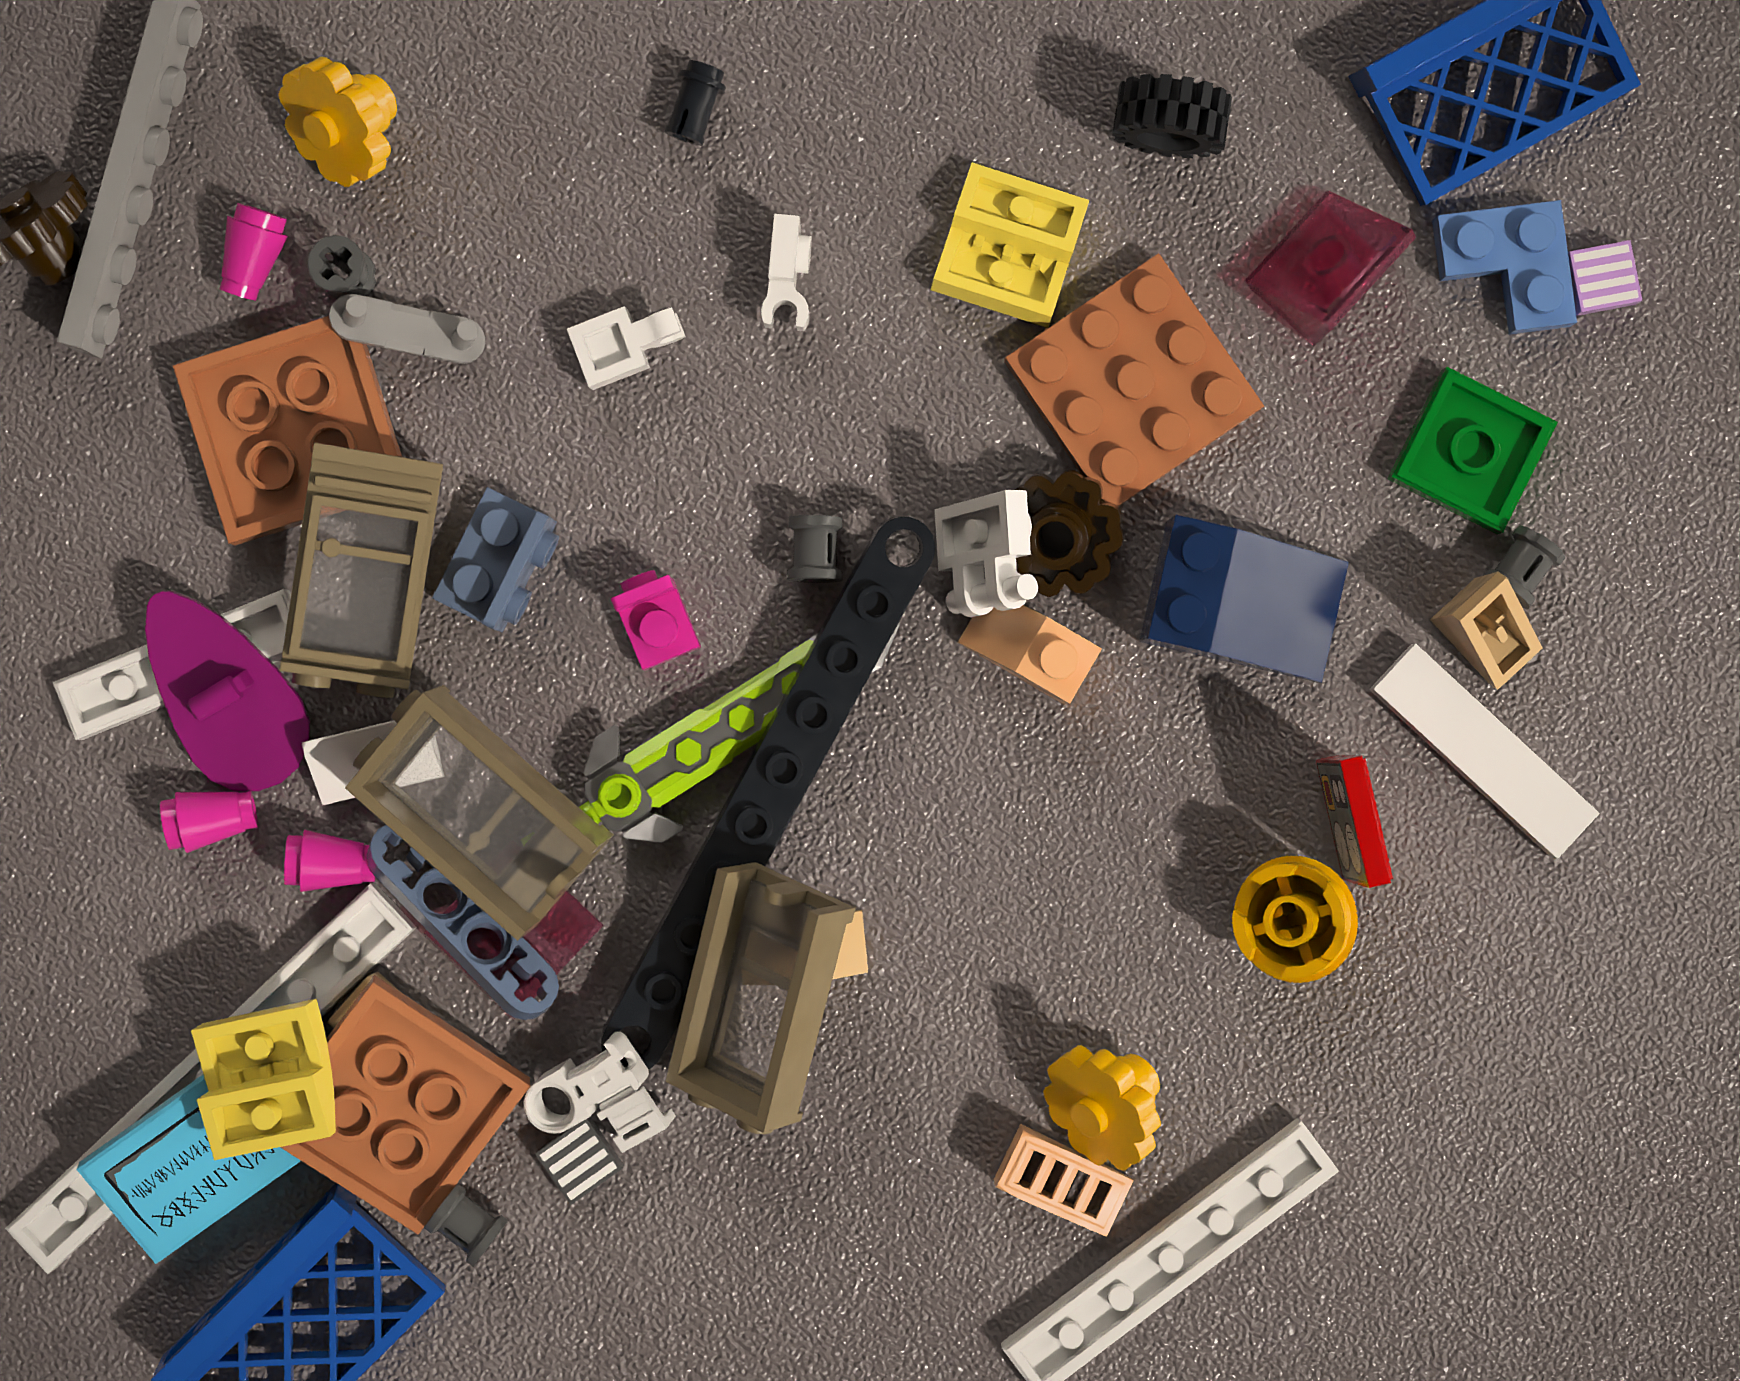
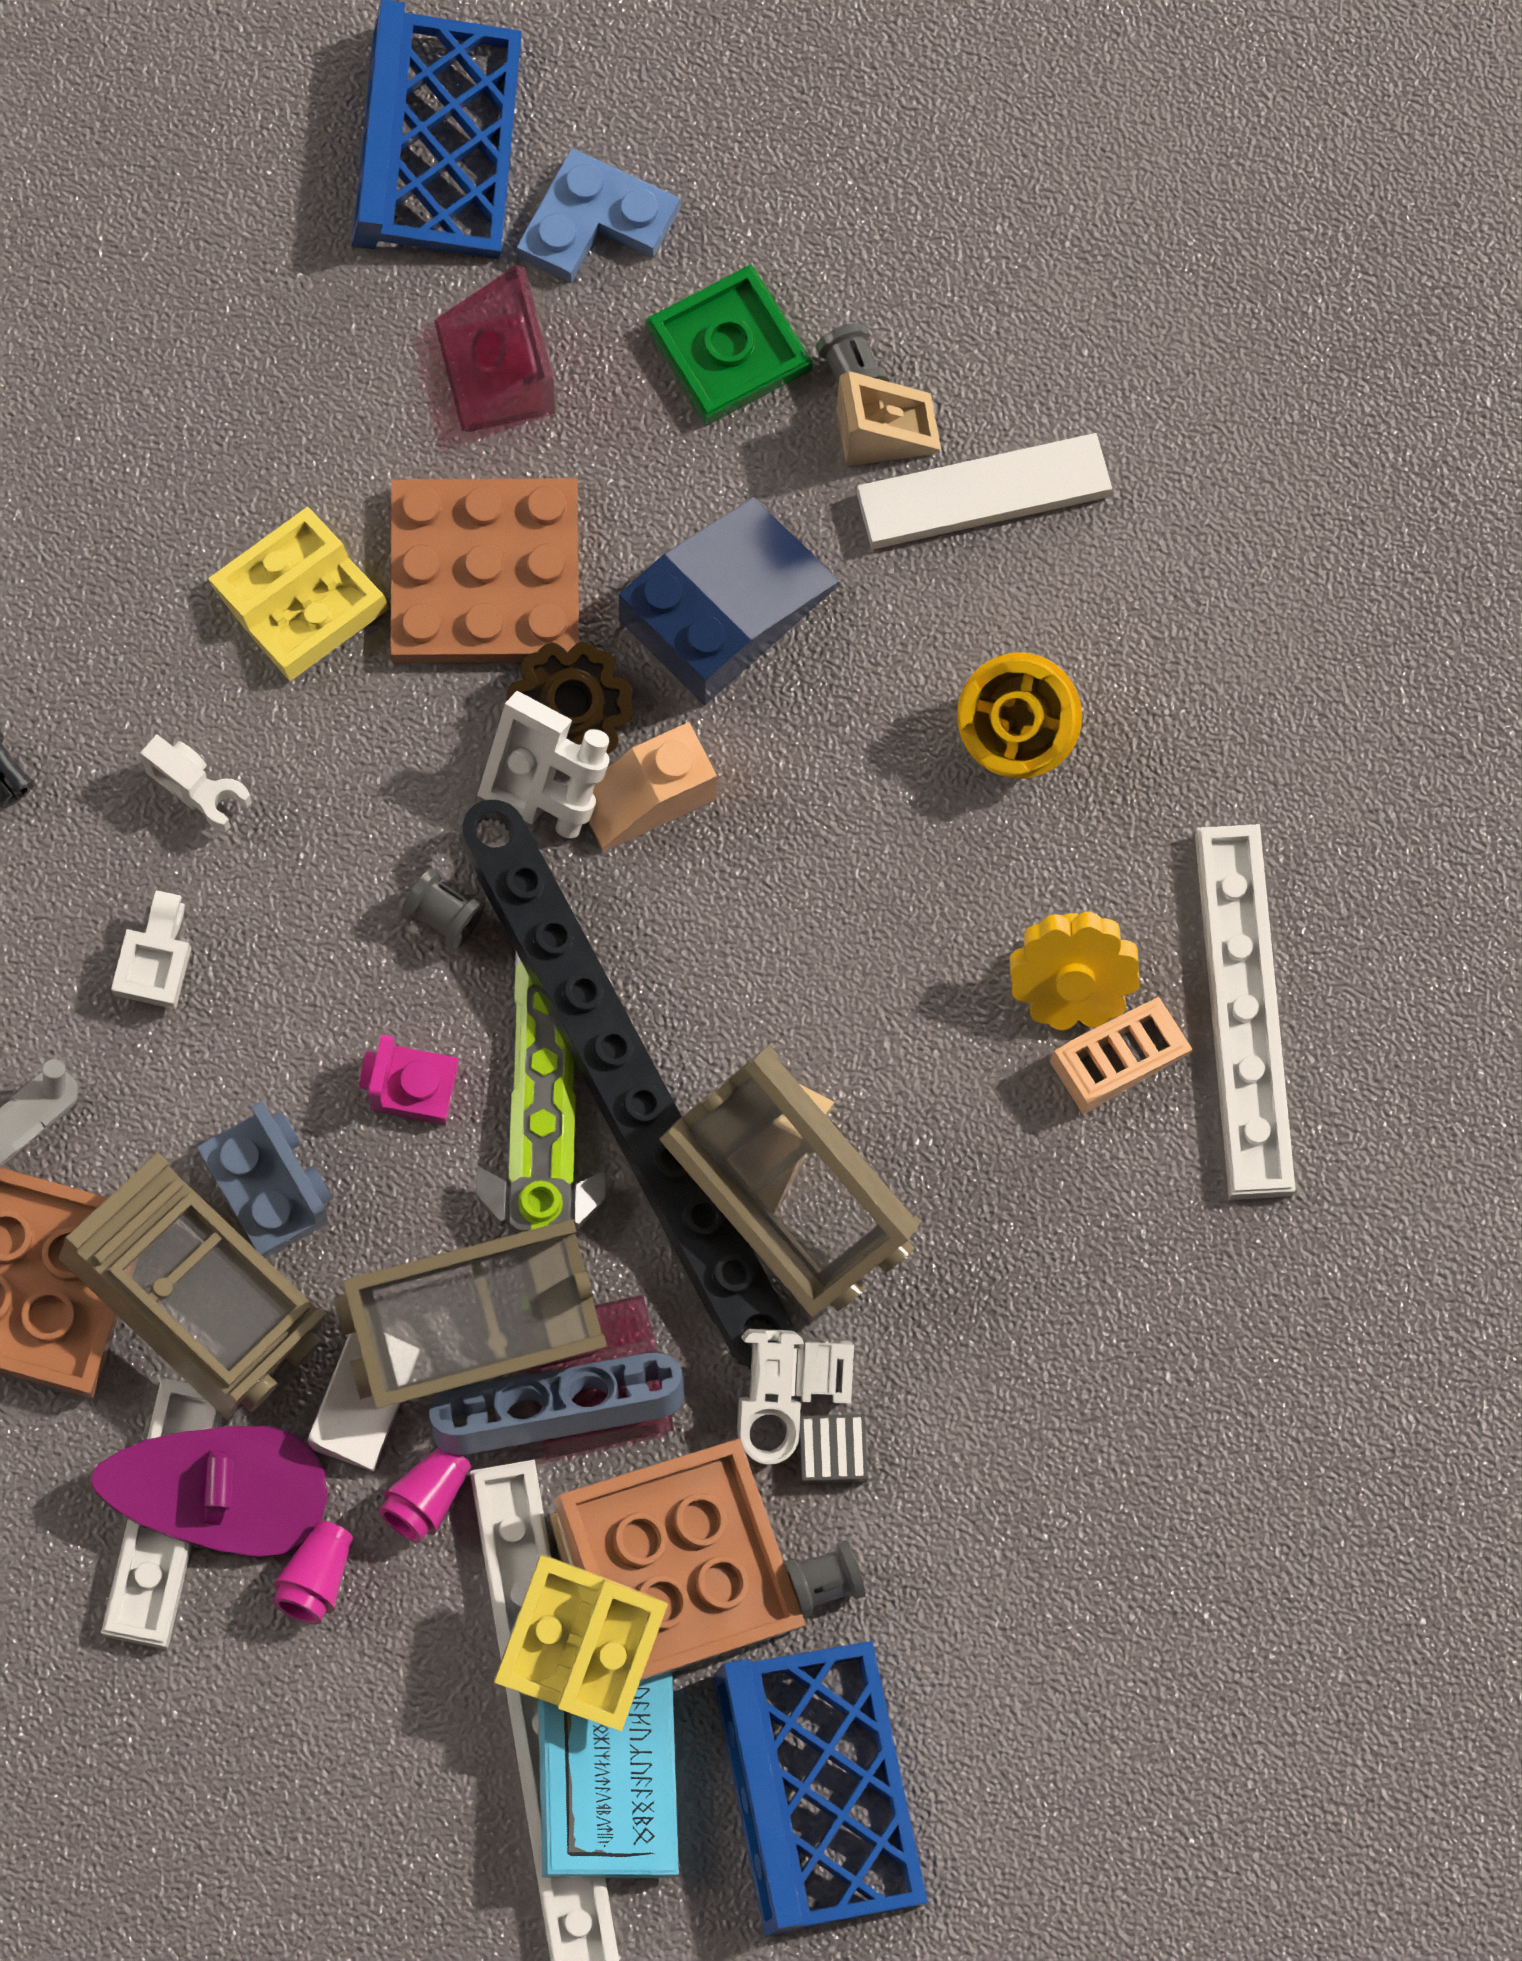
camera: 65 degrees left, 15 degrees down
black tyre [1112,74,1232,158] -> none
tile [1315,755,1393,888] -> none
tile [1568,240,1642,316] -> none

